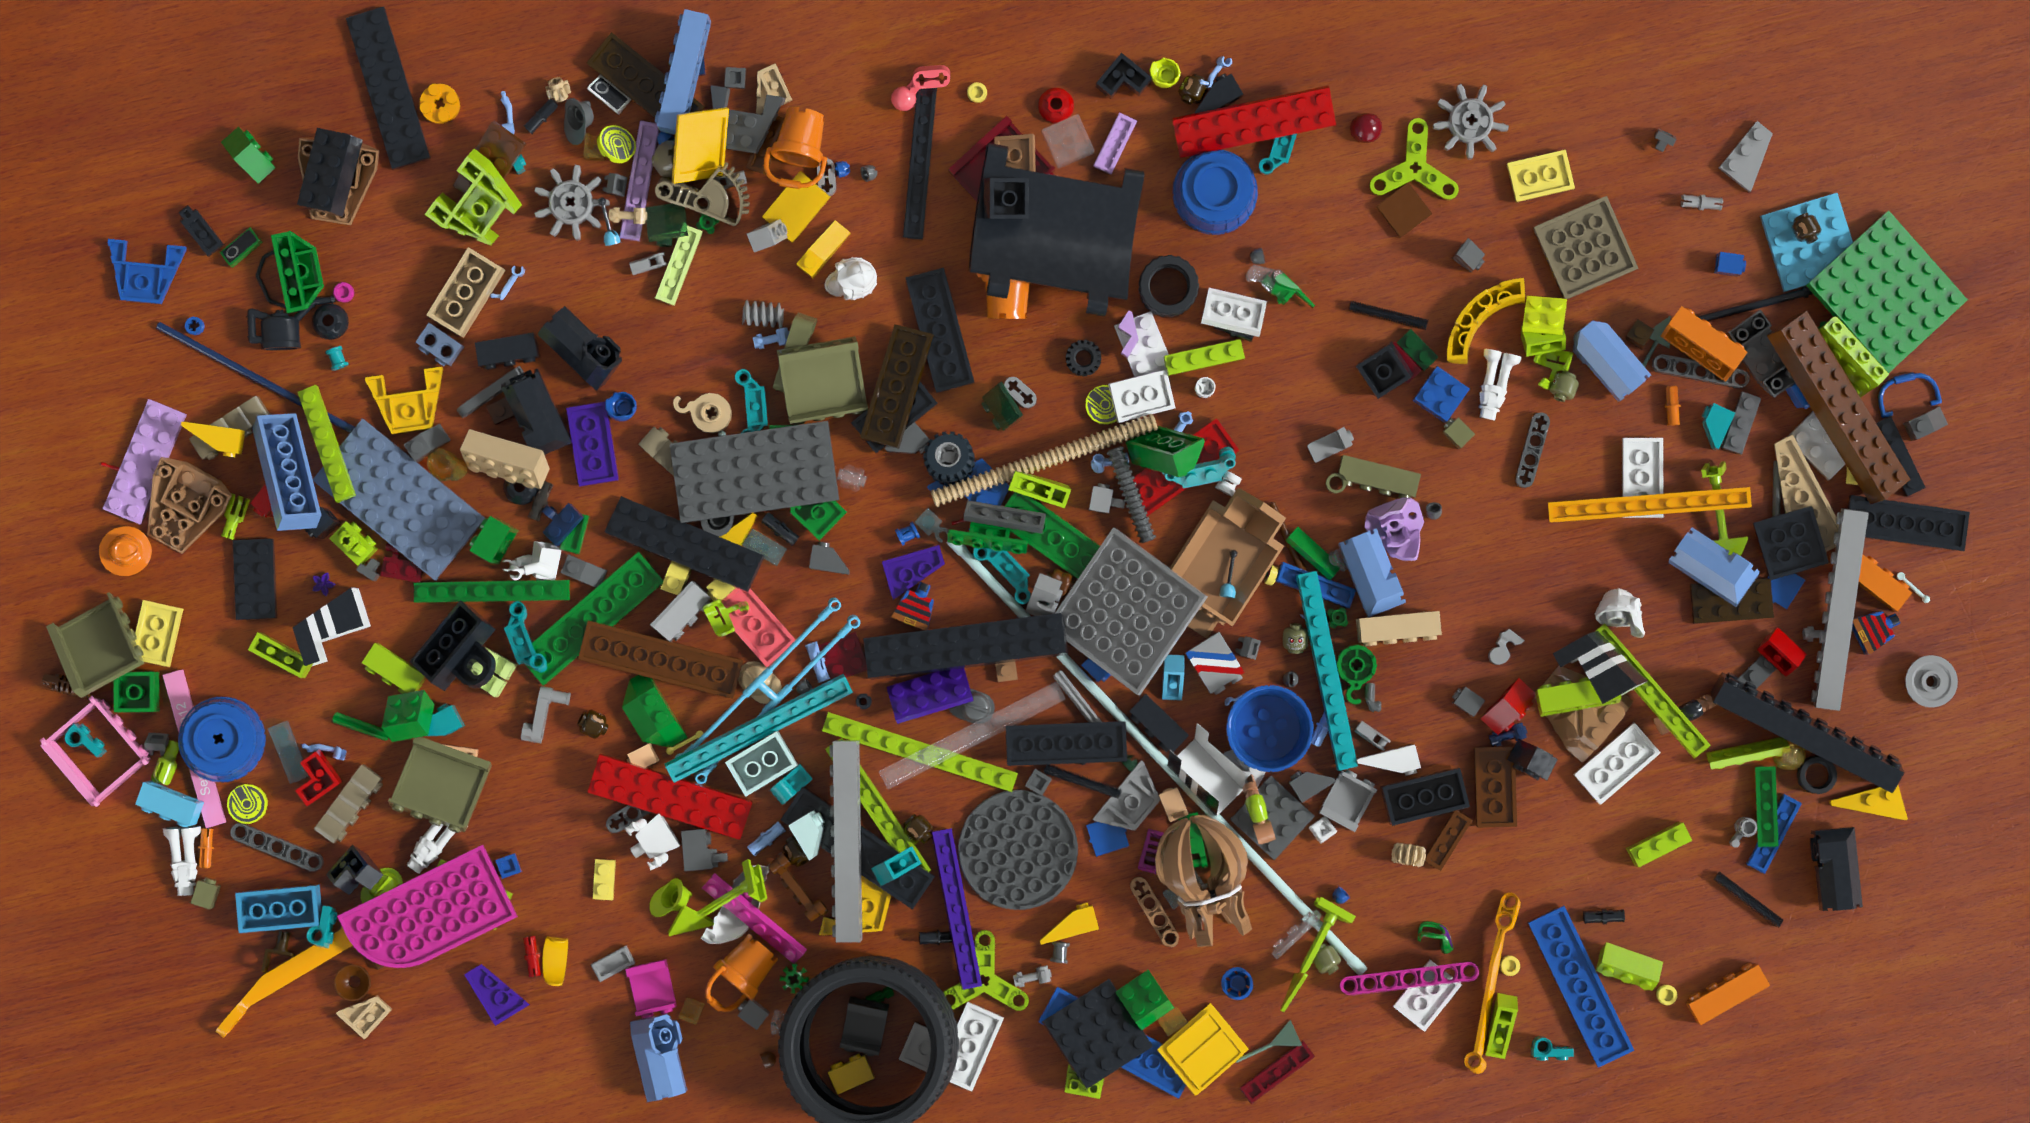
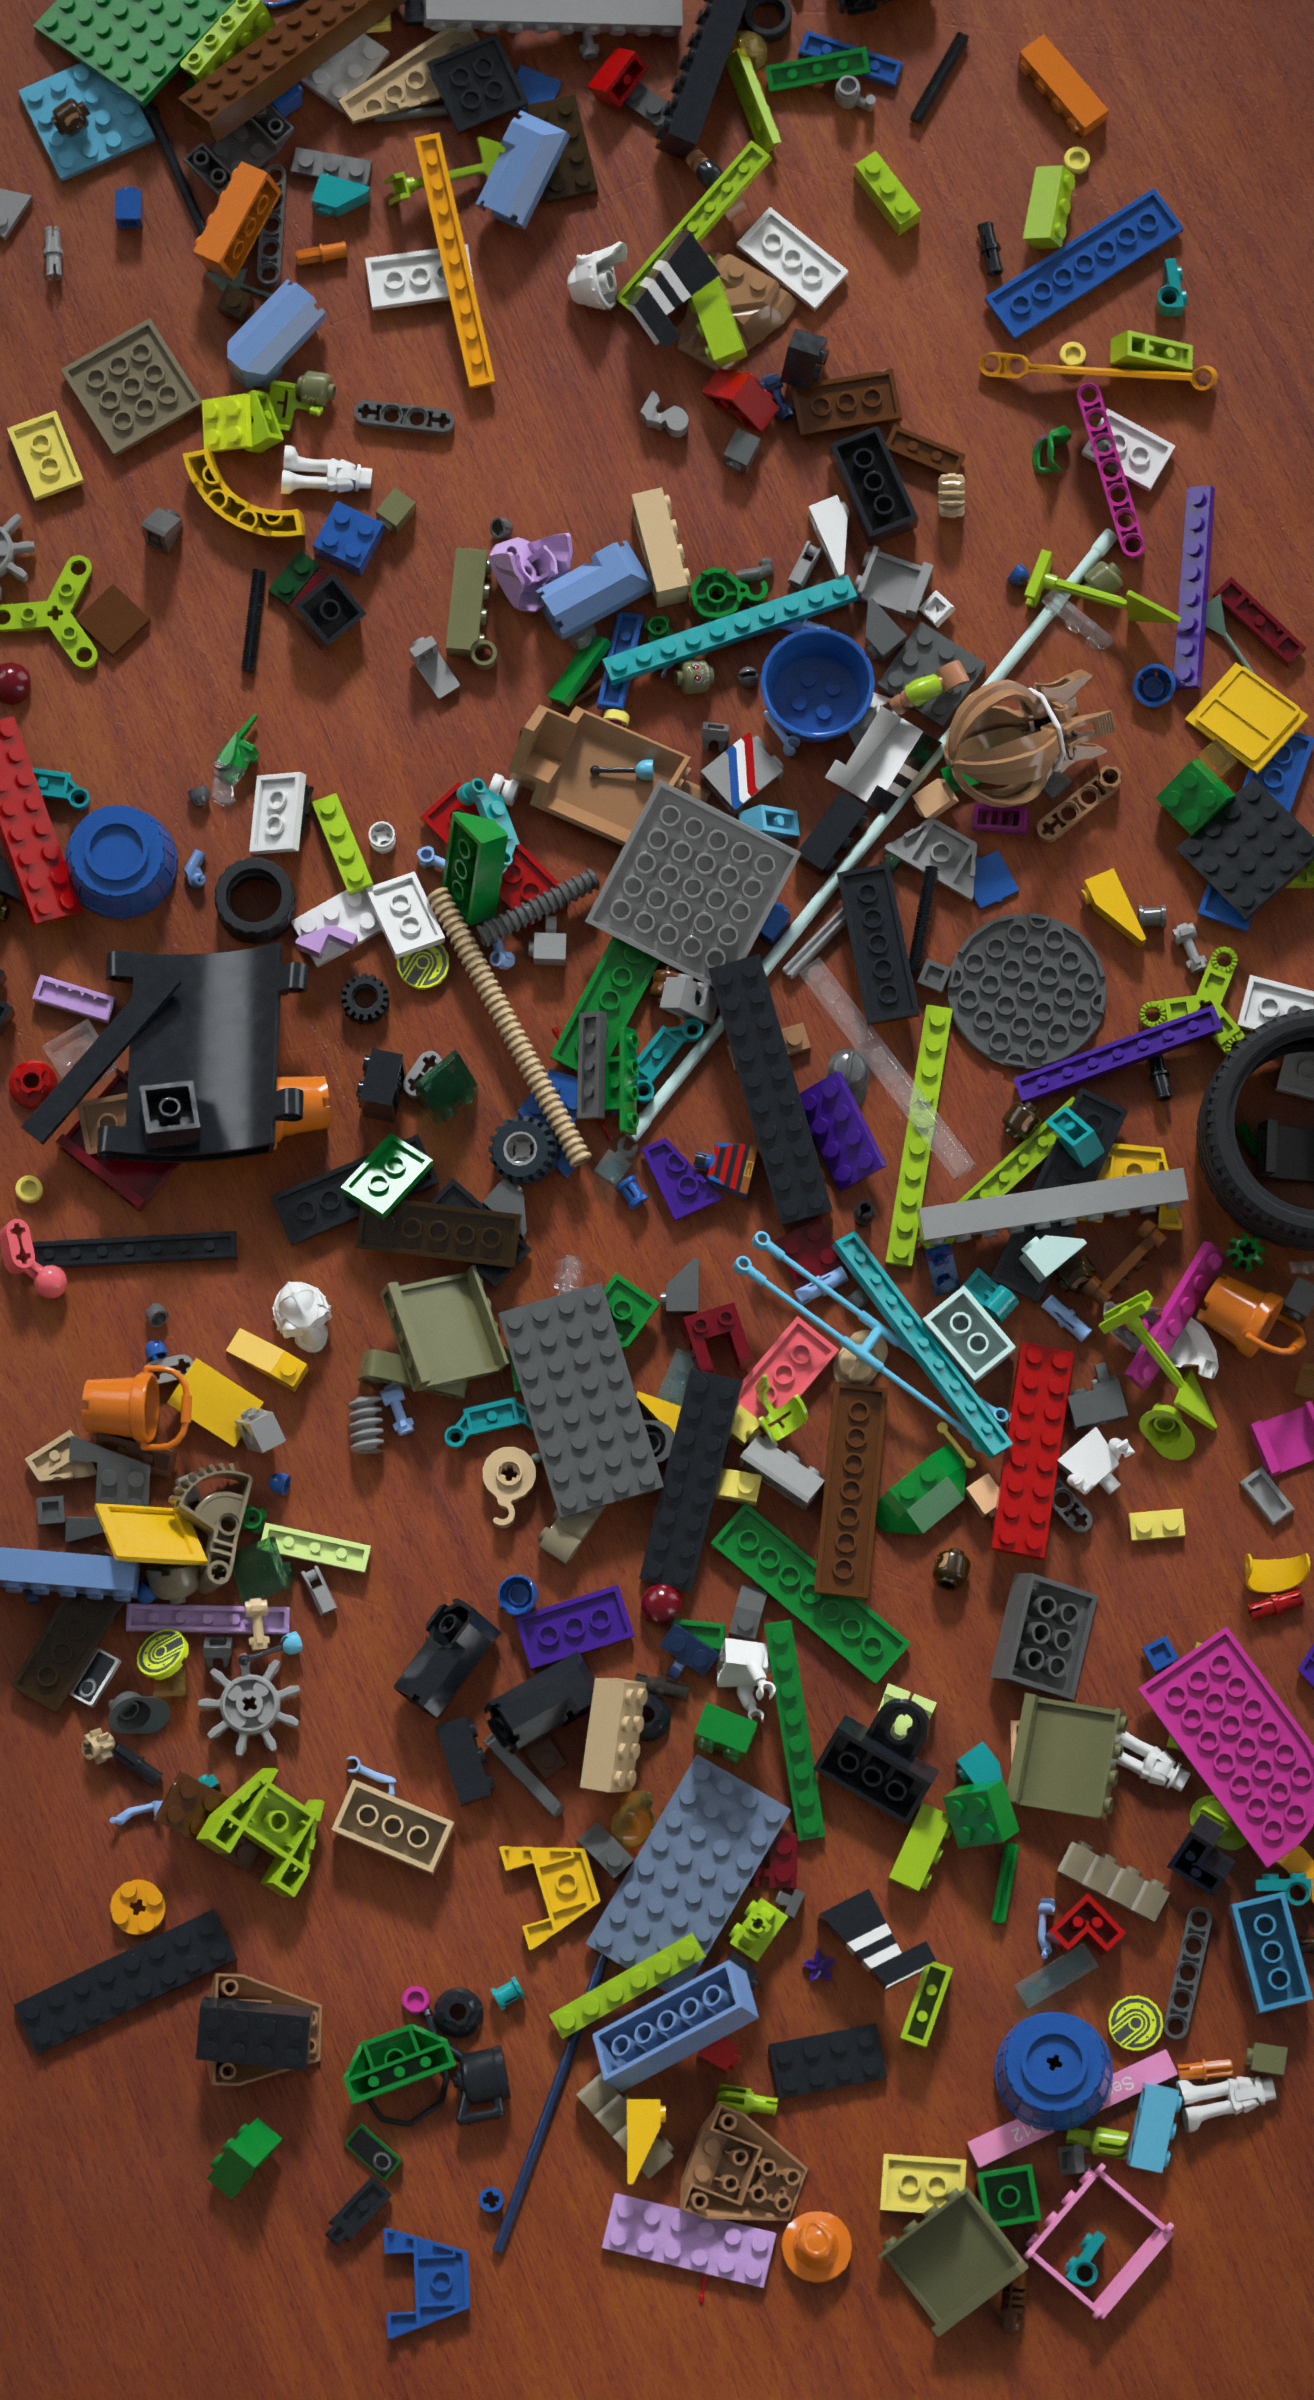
camera: 105 degrees left, 10 degrees down
sand blue brick [416,323,464,366] -> none
teal plate [504,601,547,673] -> none
light grey beam [521,686,571,744] -> none
black pin [761,512,800,546] -> none
lime slope [1008,471,1071,508] -> none
none -> black tile [22,966,182,1145]
none -> medium blue arm [184,849,206,888]
none -> blue hinge [268,1473,291,1496]
none -> plate [341,1133,433,1220]
none -> black brick [356,1048,406,1123]
none -> dark red hair [640,1584,682,1625]
none -> dark red brick [680,1302,753,1374]
none -> clear blue plate [924,1243,960,1296]
none -> dark grey slope [990,1573,1098,1700]
none -> dark purple plate [1174,485,1215,690]

